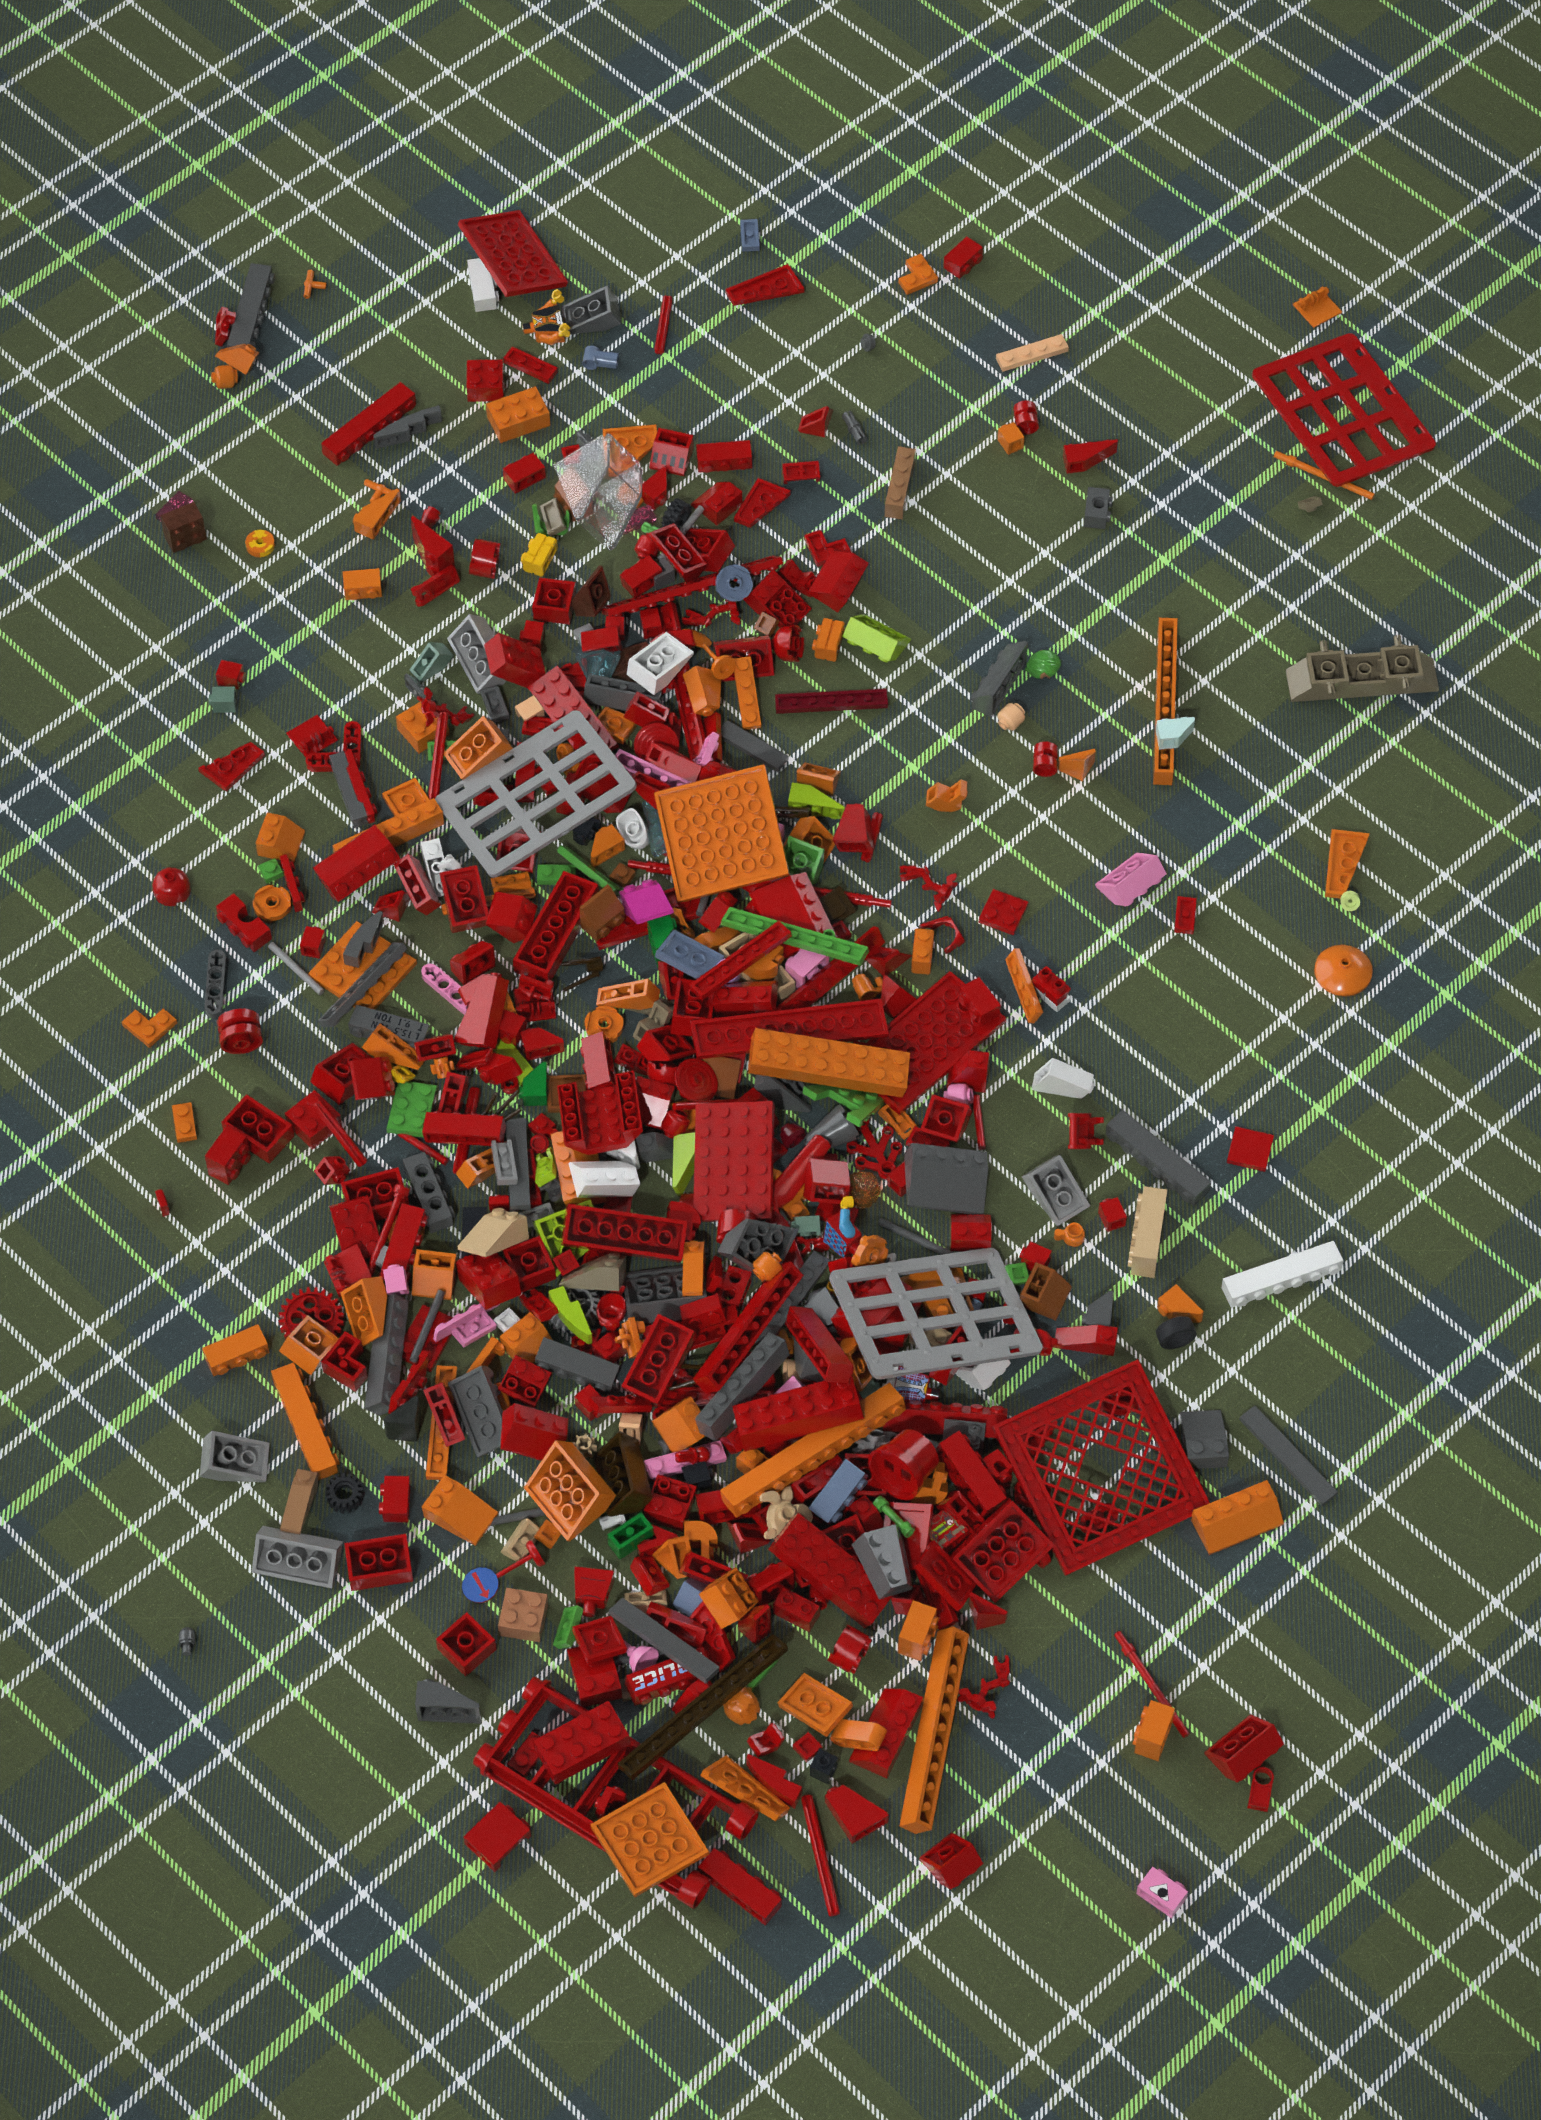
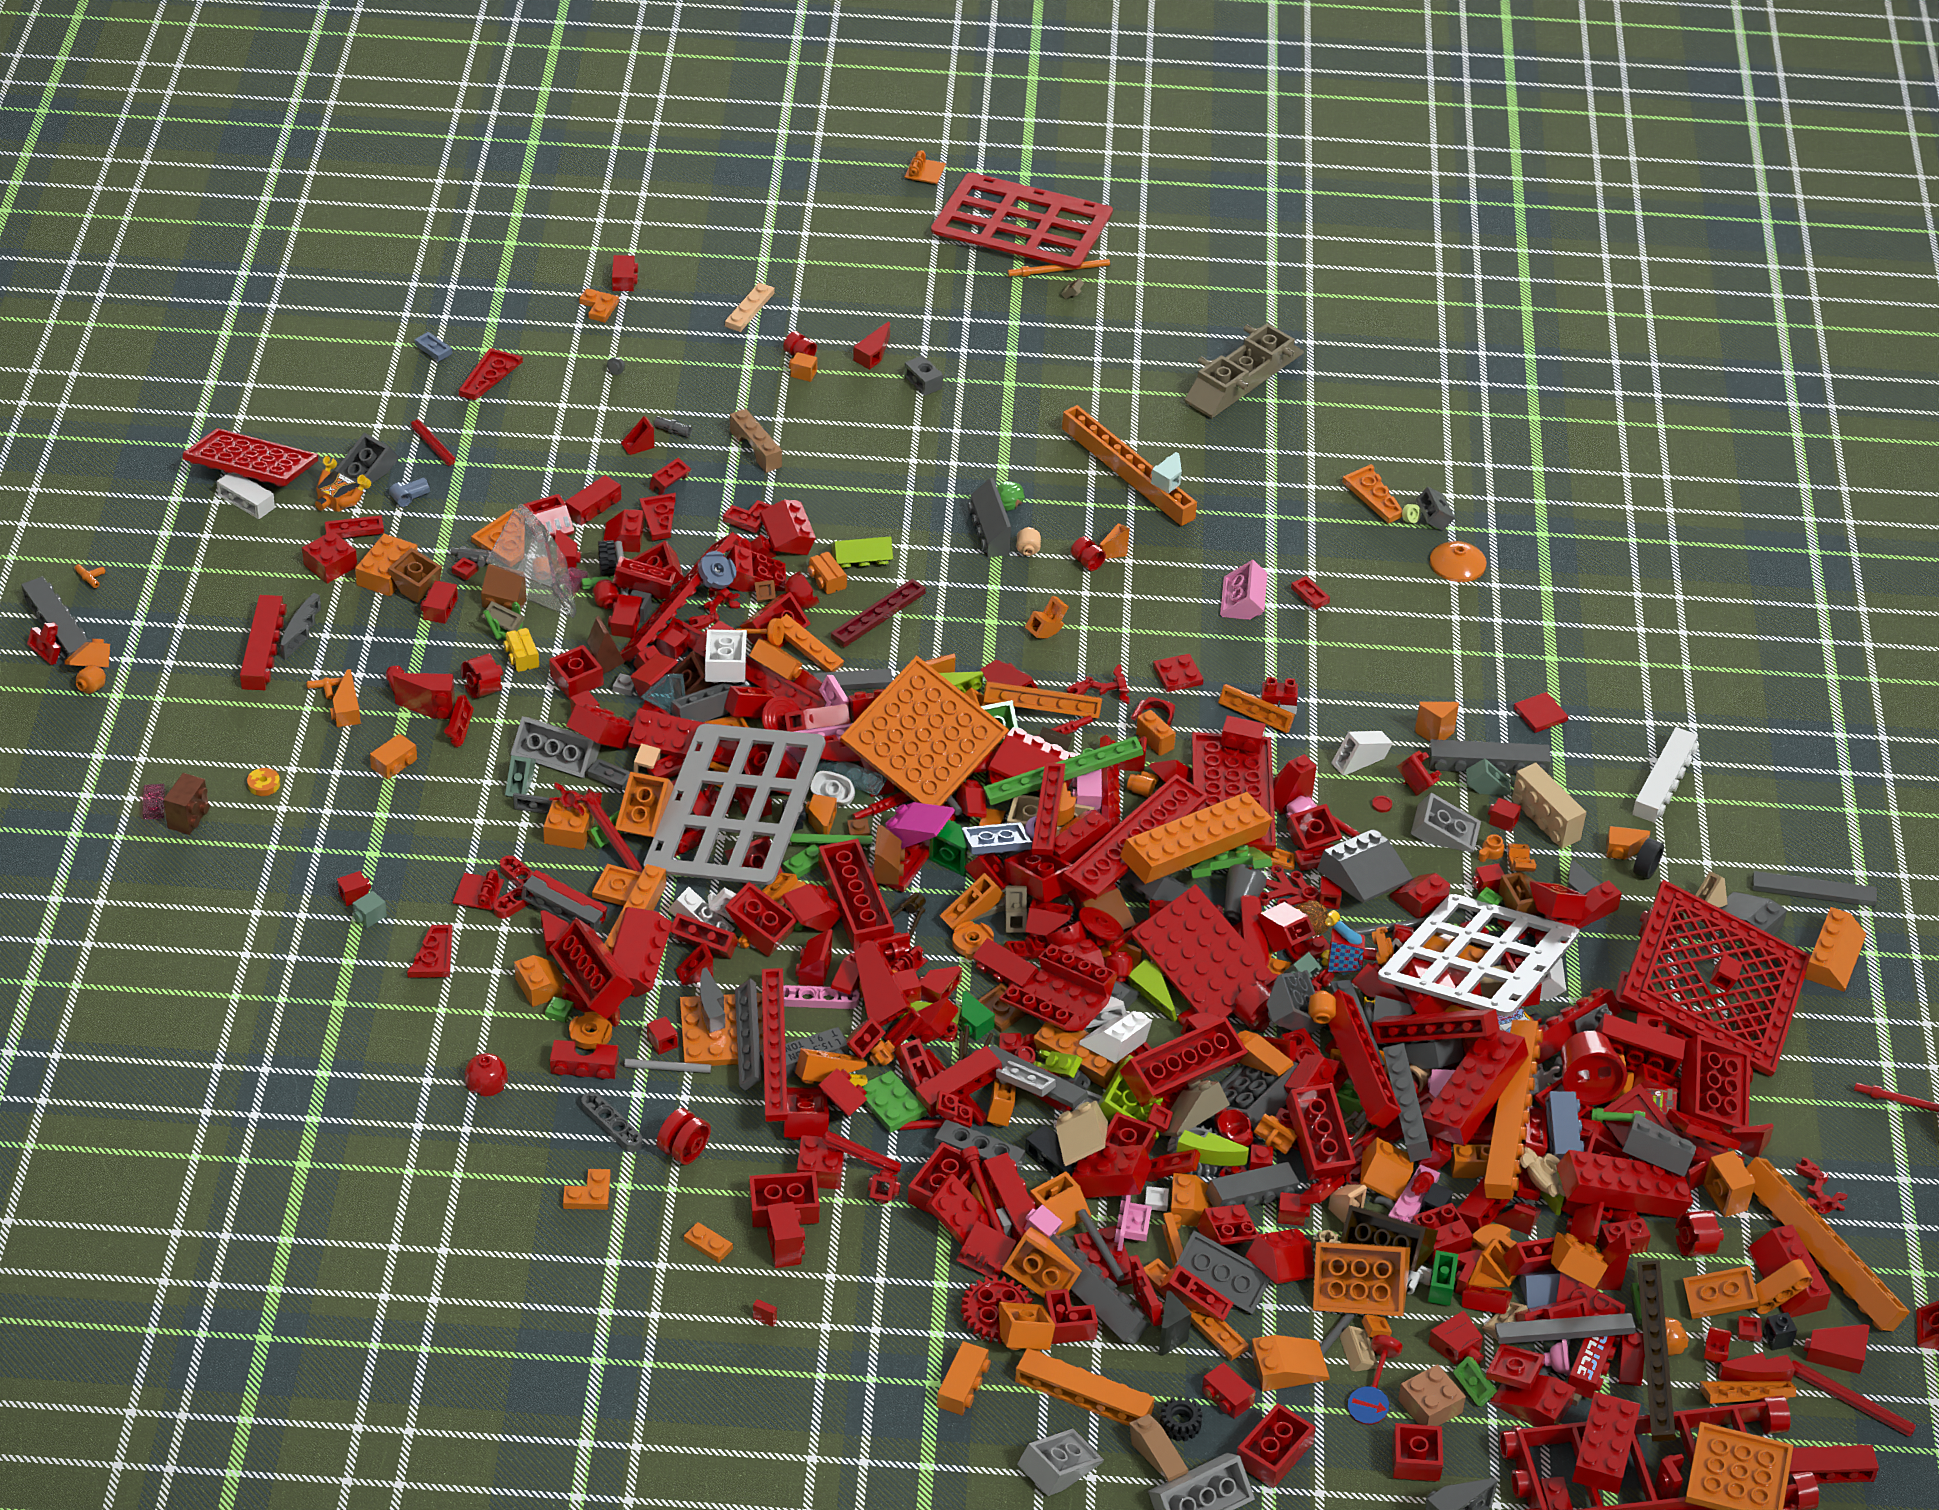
camera: 45 degrees left, 15 degrees down
red bracket [489,1195,510,1213] -> none
none -> dark orange slope [388,548,442,603]
none -> red slope [540,910,569,955]
none -> red brick [549,917,635,1020]
none -> red plate [762,968,788,1122]
none -> red slope [936,1090,973,1129]
none -> orange plate [983,681,1102,718]
none -> red piece [1372,796,1392,813]
none -> red piece [1392,924,1414,943]
none -> orange slope [1415,702,1459,742]
none -> dark grey brick [1416,486,1455,531]
none -> sand green slope [1466,758,1511,795]
none -> orange slope [1507,843,1536,873]
none -> red slope [1529,881,1587,922]
none -> tan slope [1695,871,1727,908]
none -> red brick [1709,954,1743,992]

